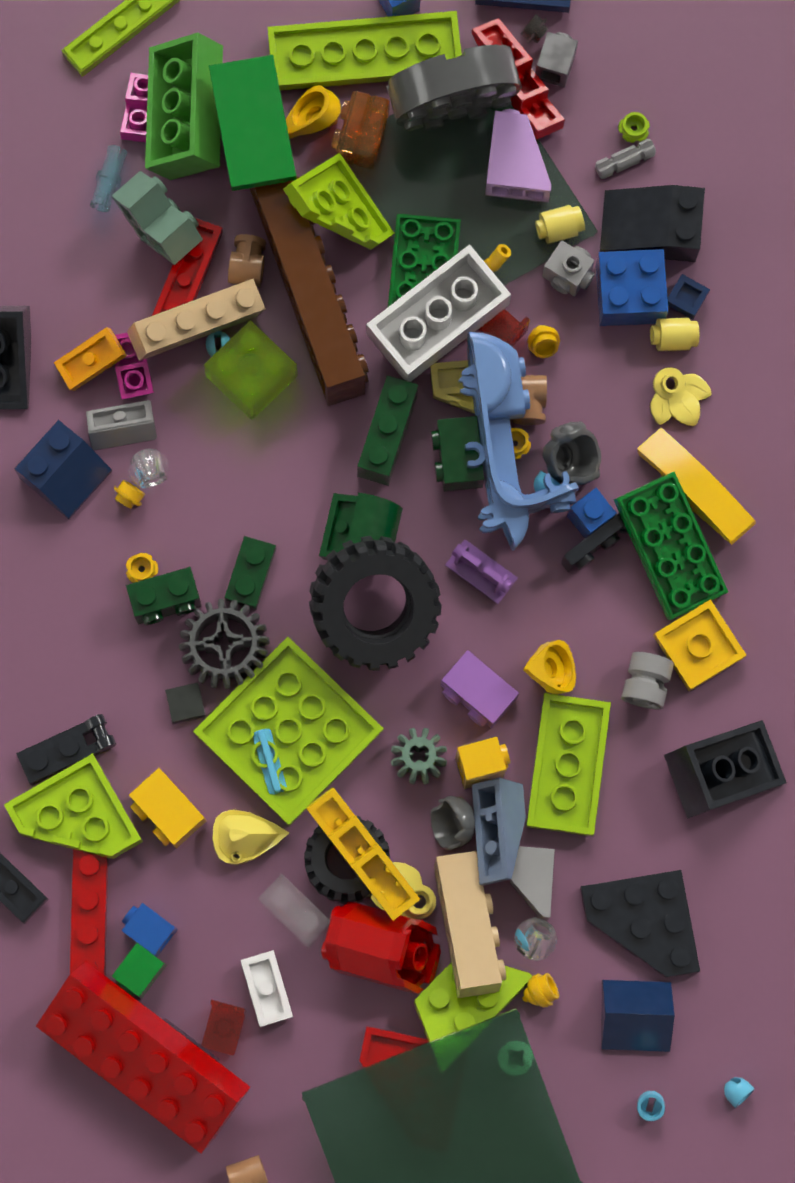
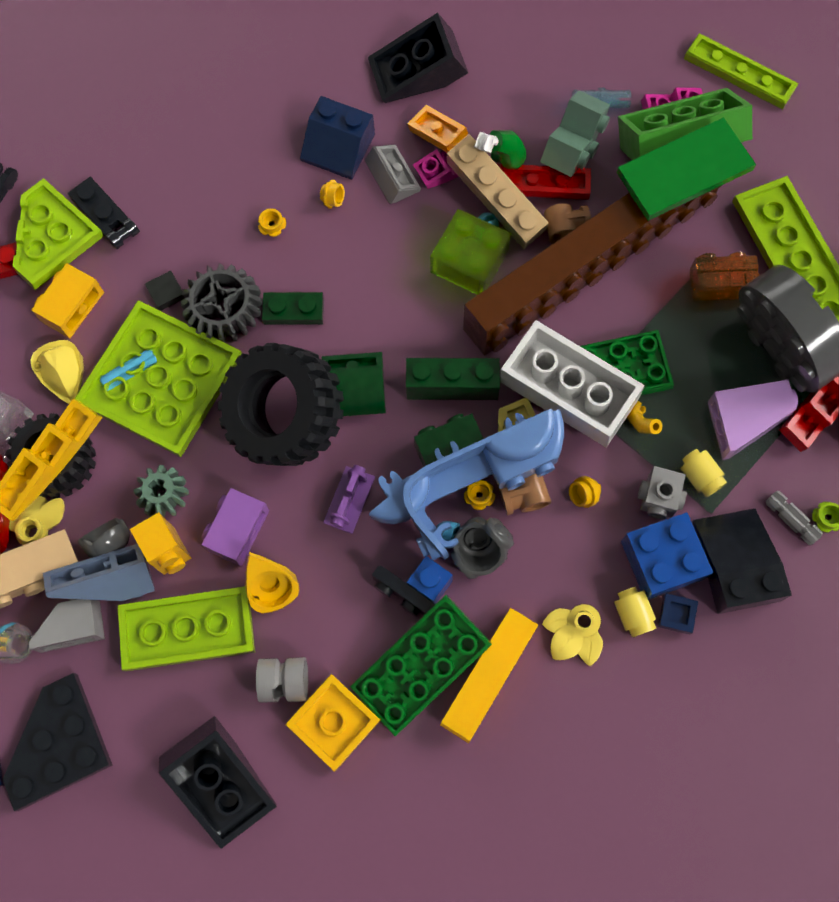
camera: 80 degrees right, 5 degrees down
dark green brick [126,567,202,625] -> none
clear piece [129,448,170,489] -> none
lime plate [283,153,395,250] -> none
yellow piece [286,85,341,139] -> none
clear red bracket [478,309,530,347] -> none
none -> green arm [474,130,526,170]

